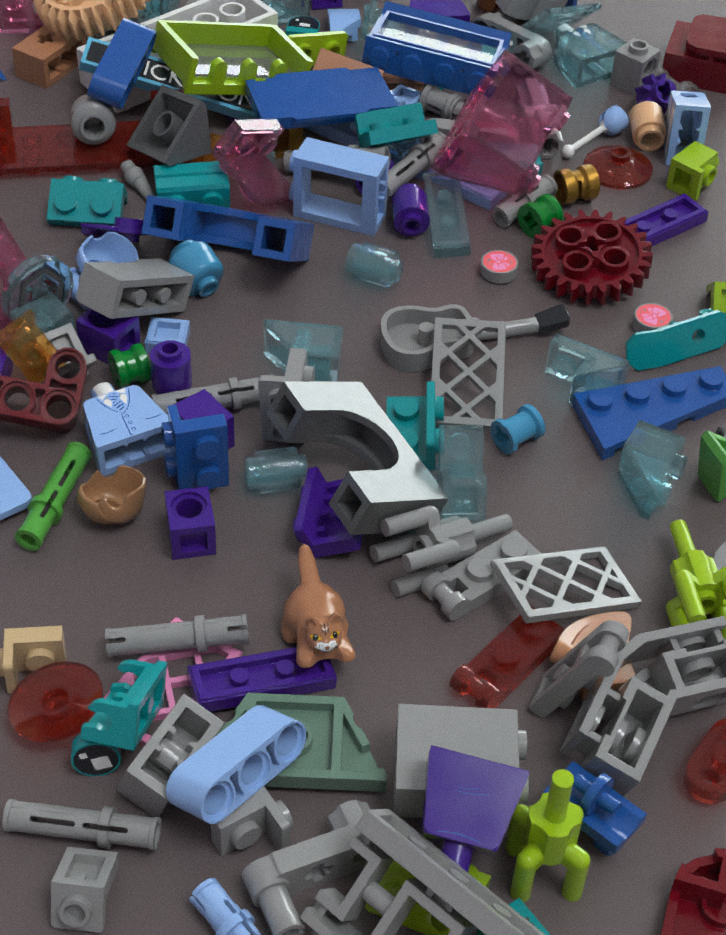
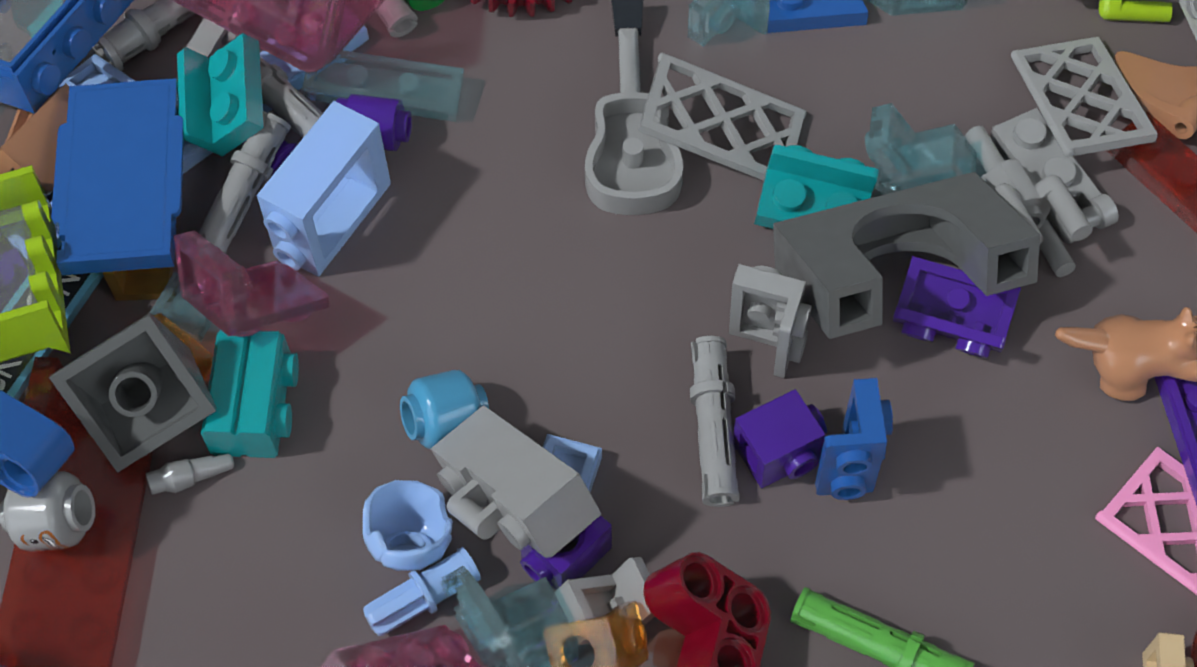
camera: 75 degrees left, 15 degrees up
teal bracket [46,176,128,227] -> none
medium nougat hair [77,465,147,525] -> none
dark purple plate [81,217,147,243] -> none
light blue torso [82,382,170,476] -> none
light grey pin [105,614,250,658] -> none
green wheel [108,343,151,389] -> none
blue arch [141,195,315,262] -> none
dark purple brick [150,340,192,394] -> none
dark purple brick [164,486,217,560] -> none
clear light blue brick [244,446,308,494] -> none
clear light blue slope [263,319,344,382] -> none
clear light blue brick [345,242,404,288] -> none
tile [480,250,518,284] -> none
dark azure bush [490,404,546,455] -> none

